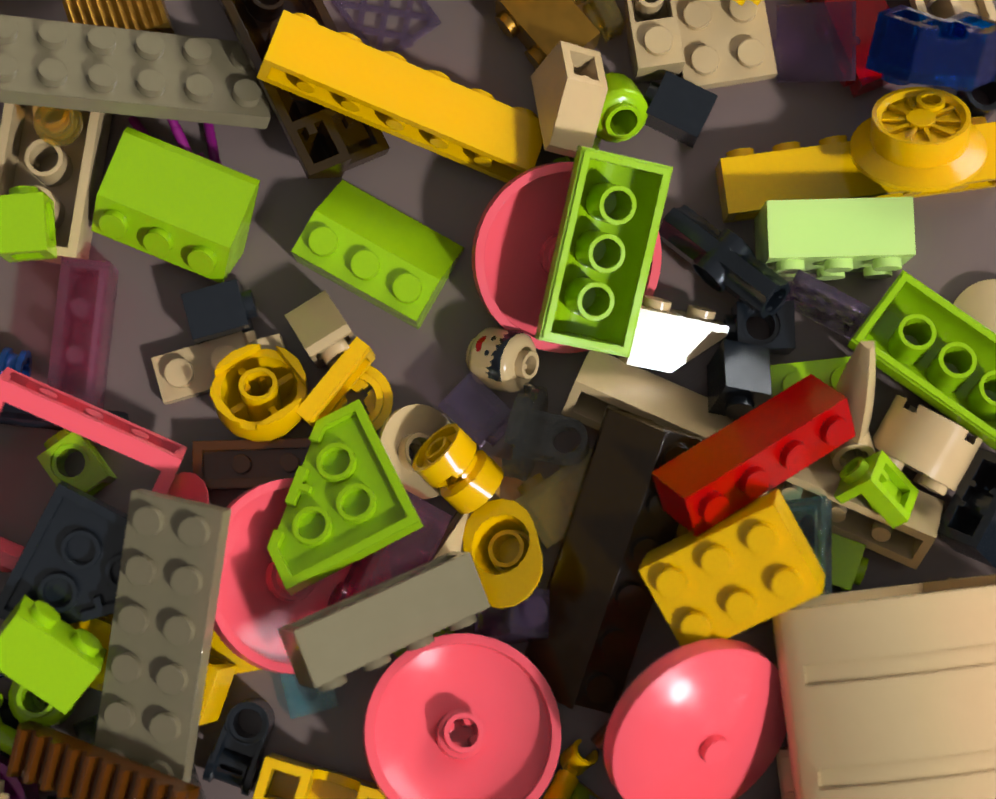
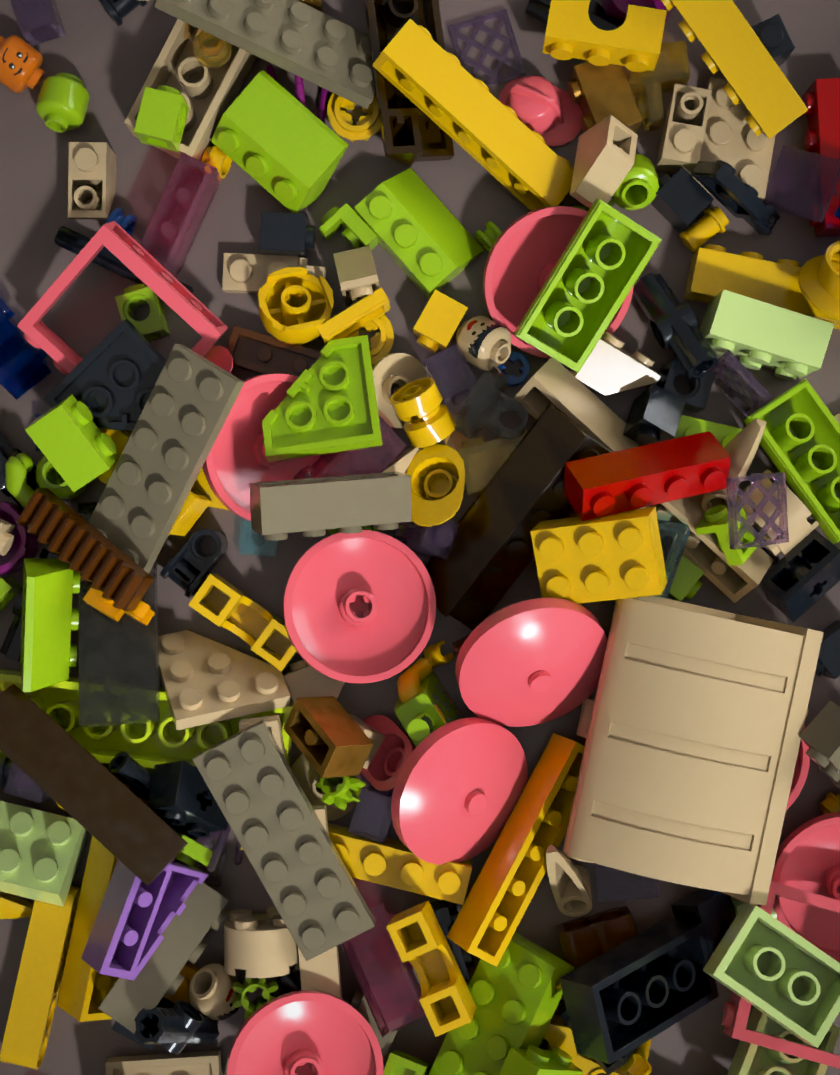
camera: 20 degrees right, 5 degrees up
none -> yellow plate [201,145,233,179]
none -> lime bracket [319,203,378,250]
none -> yellow gear [327,91,381,142]
none -> yellow brick [413,289,468,353]
none -> lime bush [475,221,502,254]
none -> blue bush [495,351,530,387]
none -> coral piece [498,75,582,147]
none -> yellow pin [679,206,729,252]
none -> black hinge [692,160,780,235]
none -> window [726,472,789,549]

